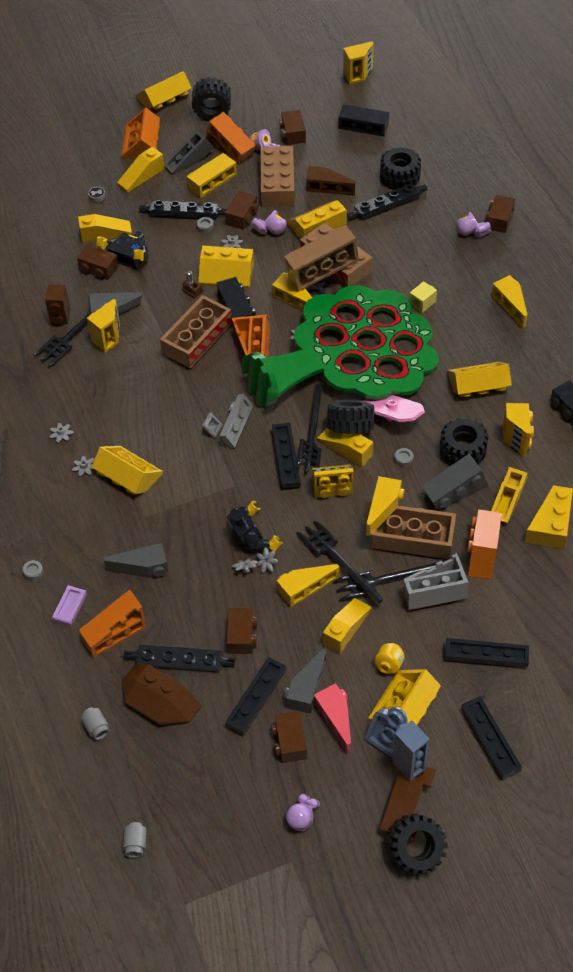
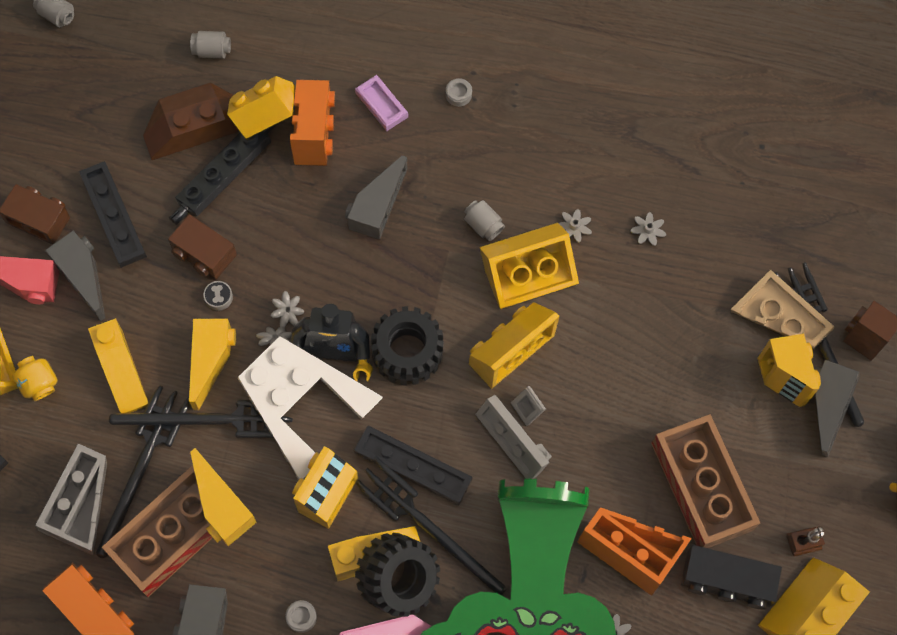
camera: 120 degrees right, 15 degrees up
none -> tile [203,281,233,311]
none -> yellow slope [227,76,296,138]
none -> white wing [238,336,383,480]
none -> black tyre [371,306,444,386]
none -> light grey brick [464,200,505,241]
none -> yellow slope [469,302,559,389]
none -> tan wing [731,270,834,349]

